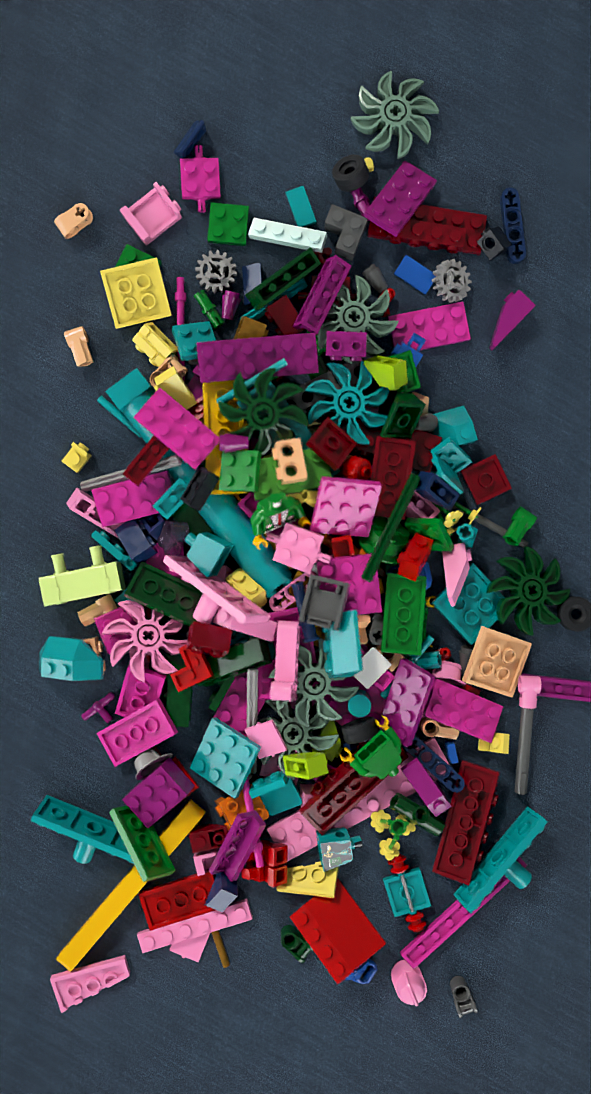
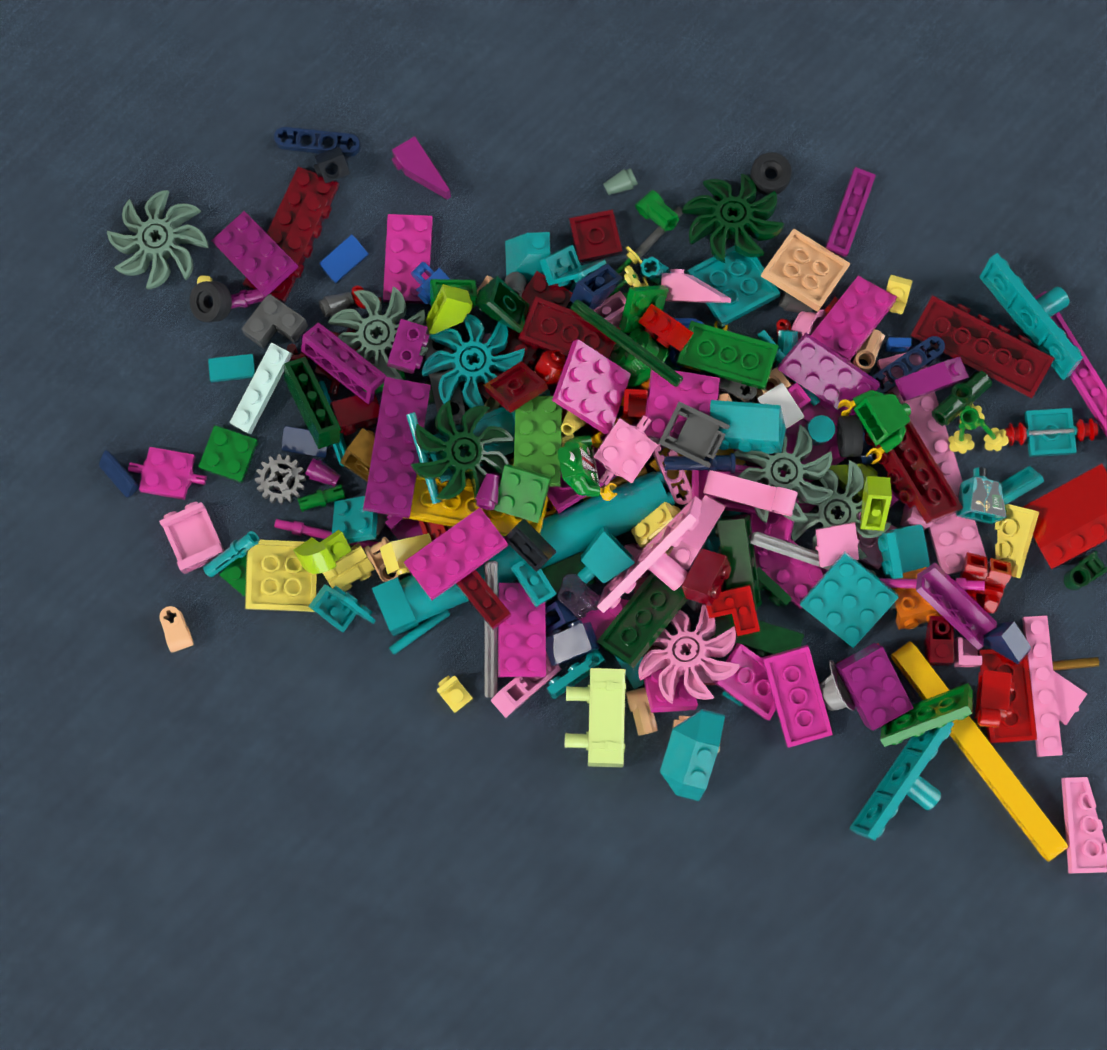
camera: 75 degrees left, 10 degrees down
light nougat piece [64,326,94,367] -> none
magenta piece [81,692,115,723] -> none
light nougat brick [272,438,308,485] -> none
light grey gear [432,259,472,303] -> none
dark grey piece [514,675,541,795] -> none
none -> teal pin [203,531,260,577]
none -> lime brick [293,530,352,574]
none -> teal bracket [308,584,376,633]
none -> sand green cone [603,168,638,195]
none -> red hinge [975,670,1015,728]
none -> teal tile [1000,466,1044,505]

